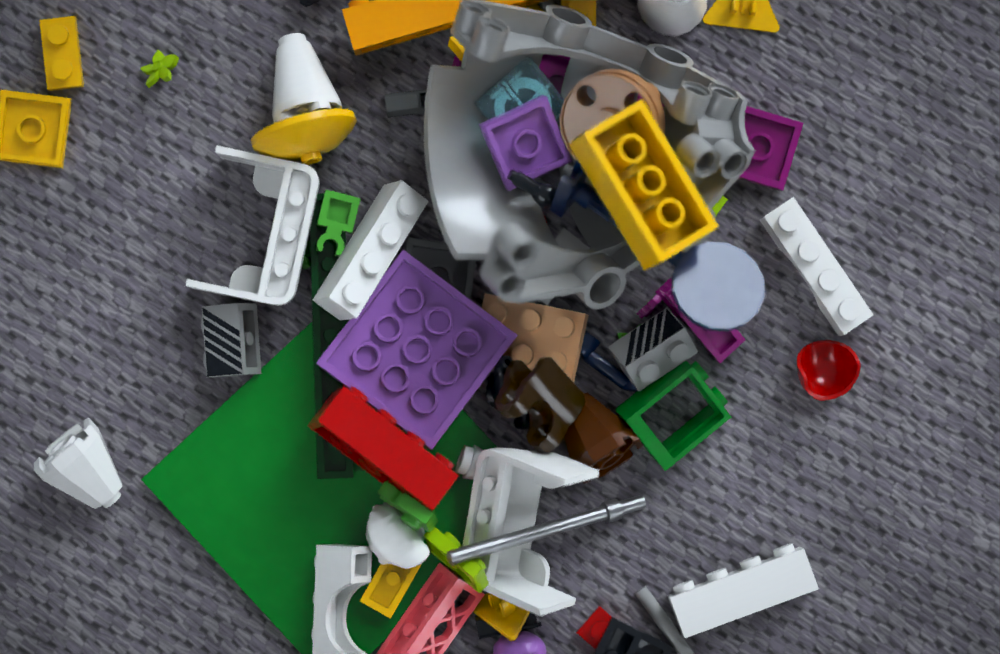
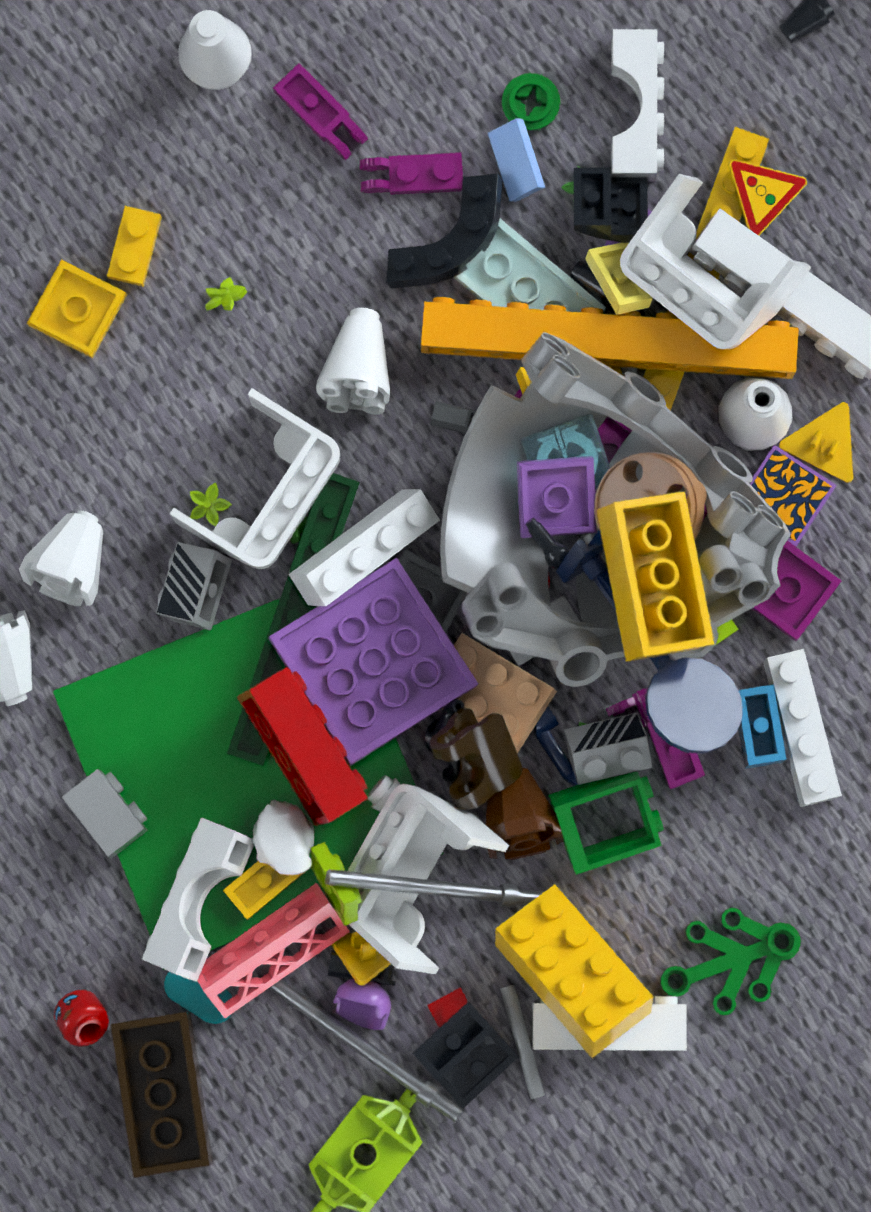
camera: 25 degrees right, 5 degrees down
yellow dish [251,108,357,165] -> none
bright green plate [316,190,361,257] -> none
bright green plate [377,481,438,533] -> none
red helmet [797,340,861,401] -> none
none -> white cone [19,511,103,606]
none -> light grey brick [62,769,148,858]
none -> lime plant [189,482,232,527]
none -> yellow brick [495,884,653,1058]
none -> green plant [660,908,801,1015]
none -> dark azure brick [738,685,786,769]
none -> tile [750,445,837,546]

